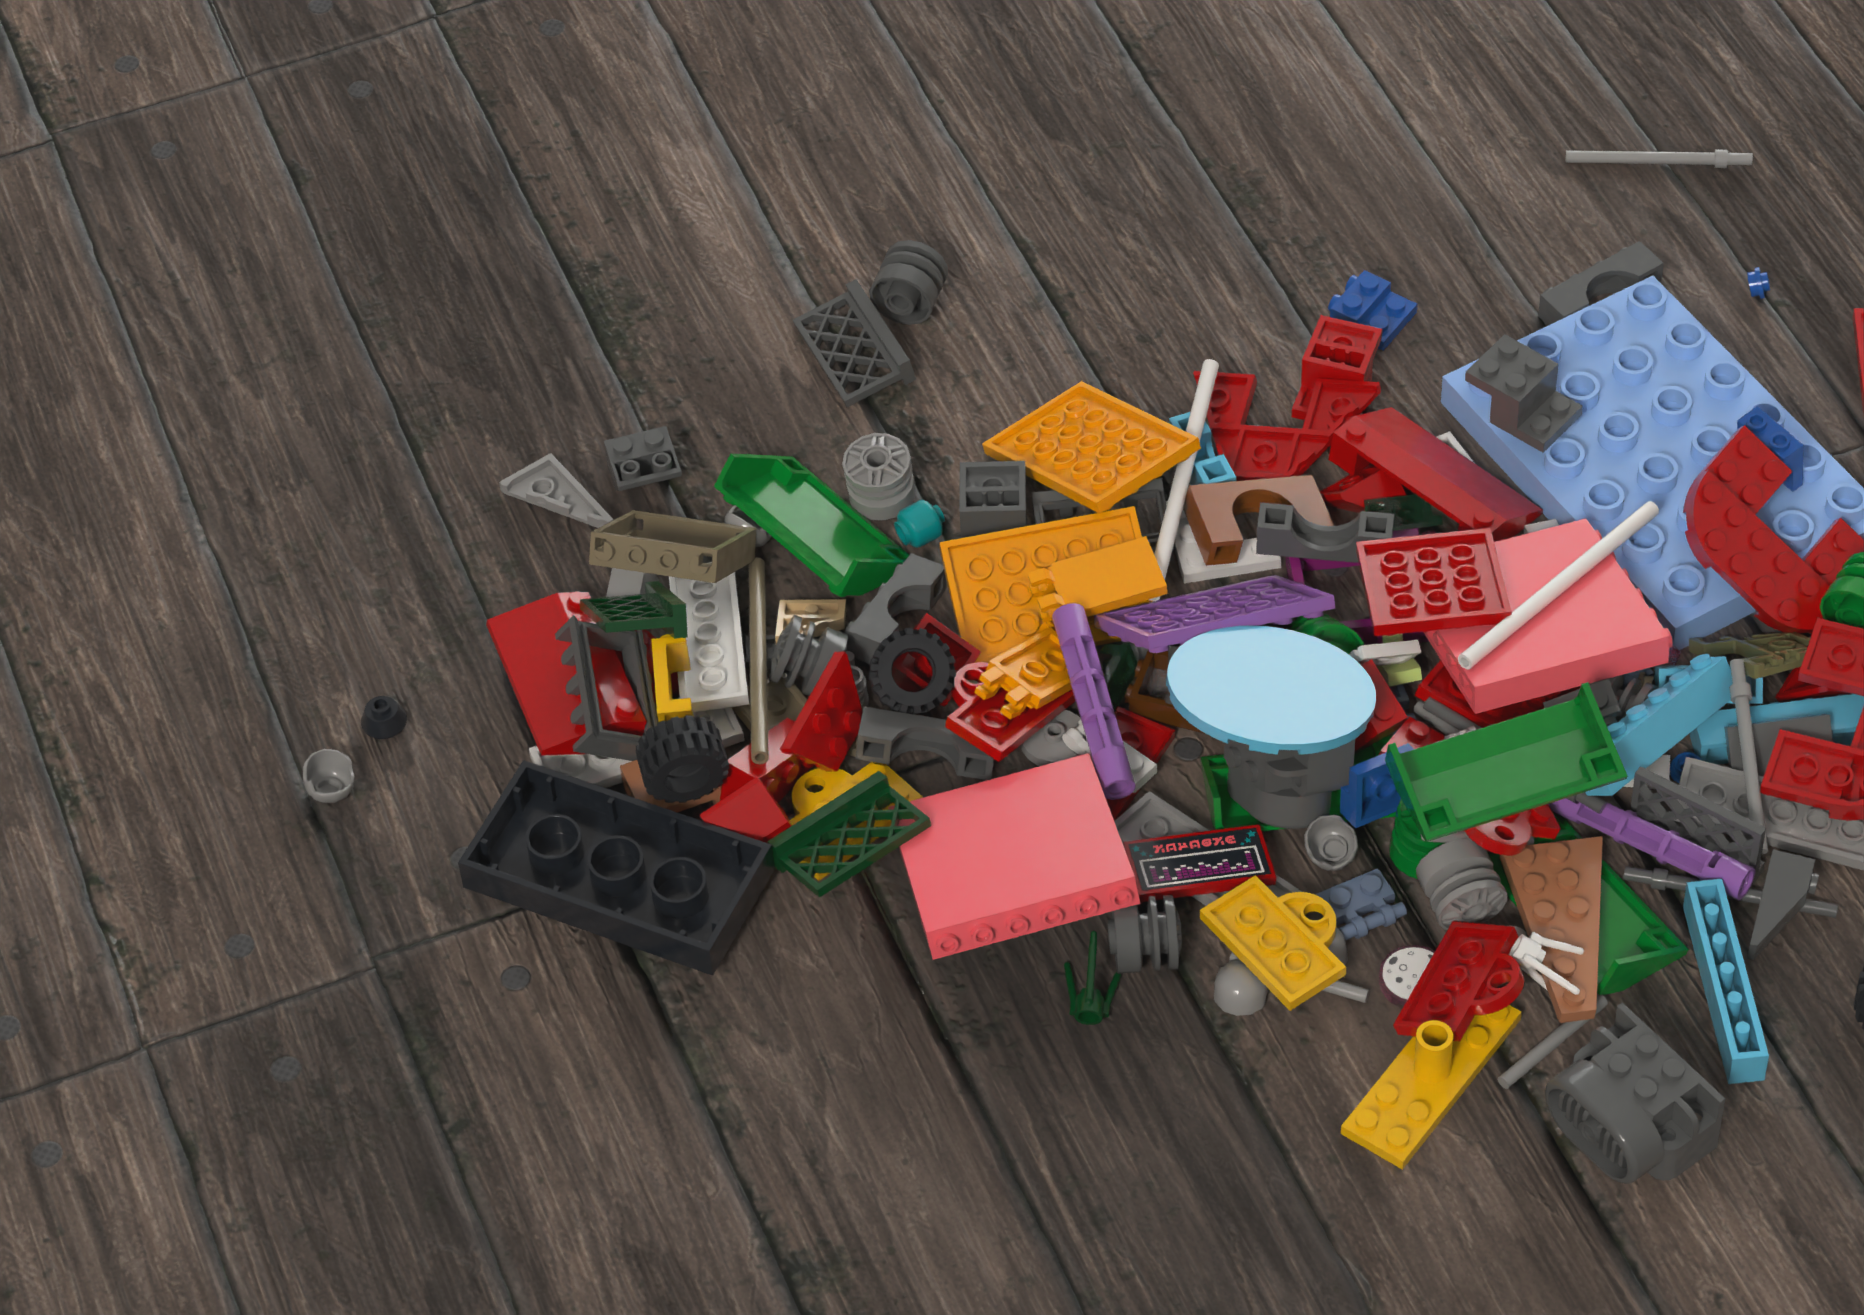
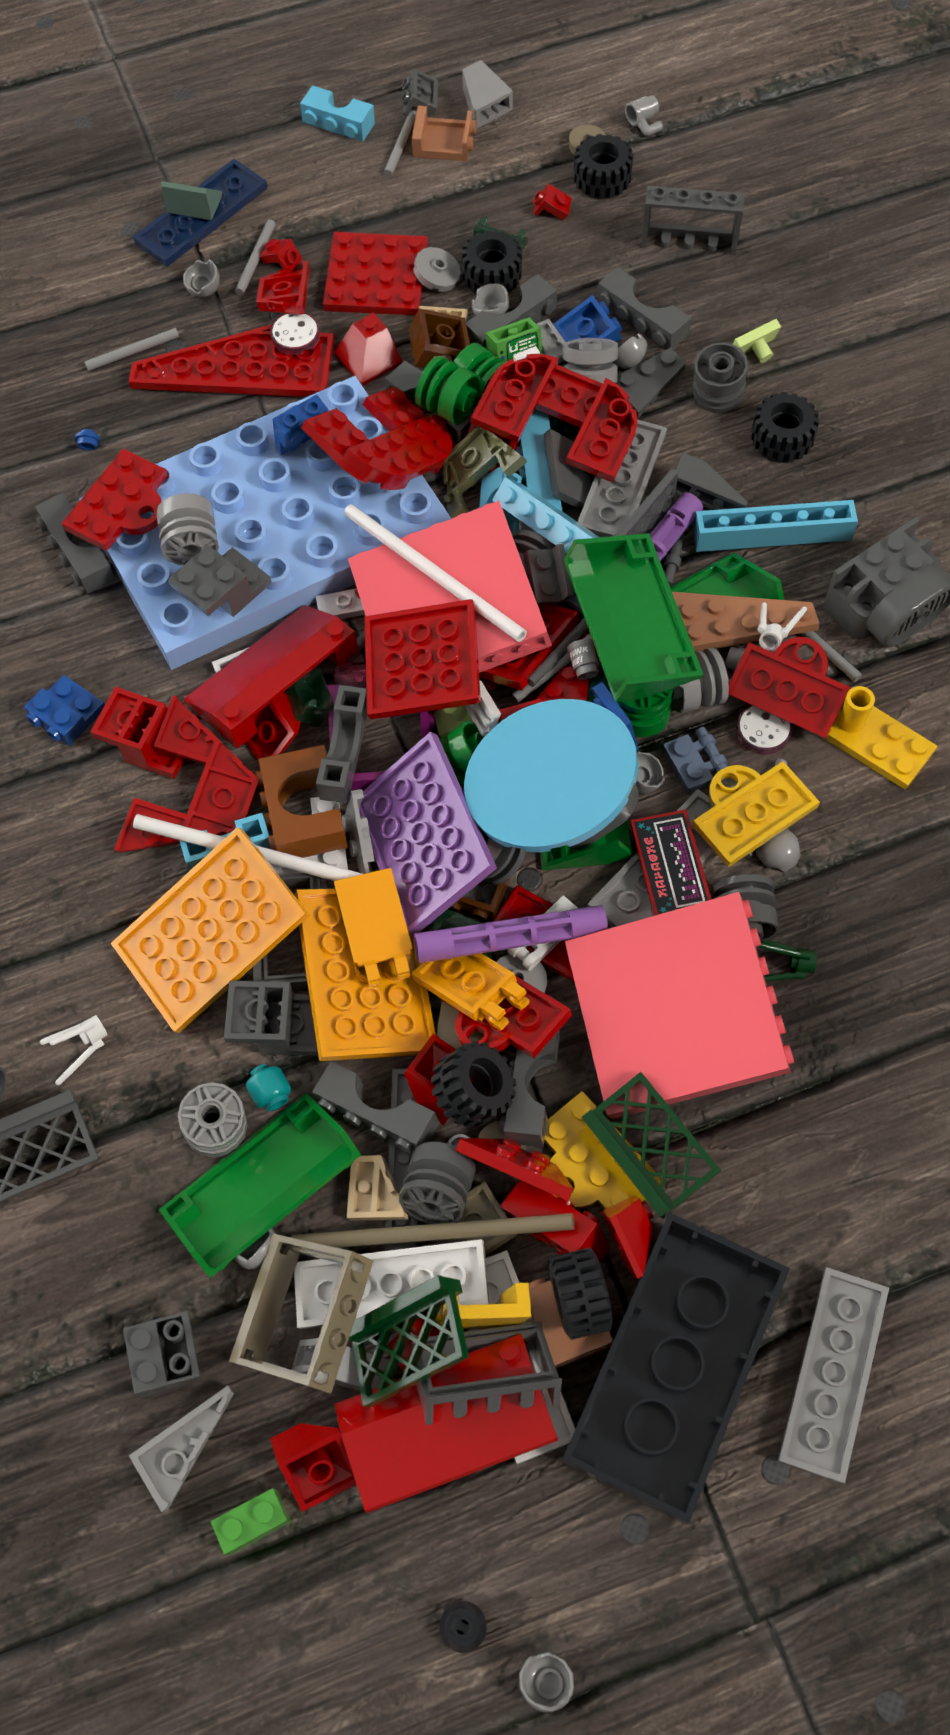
camera: 90 degrees left, 15 degrees up
light grey bar [1729,659,1768,854] -> none
none -> white plant [40,1015,108,1085]
none -> red plate [61,449,168,551]
none -> light grey wheel [156,493,219,565]
none -> bright green brick [210,1488,292,1556]
none -> red slope [270,1423,356,1512]
none -> light grey wing [342,789,374,874]
none -> light grey plate [777,1267,889,1484]

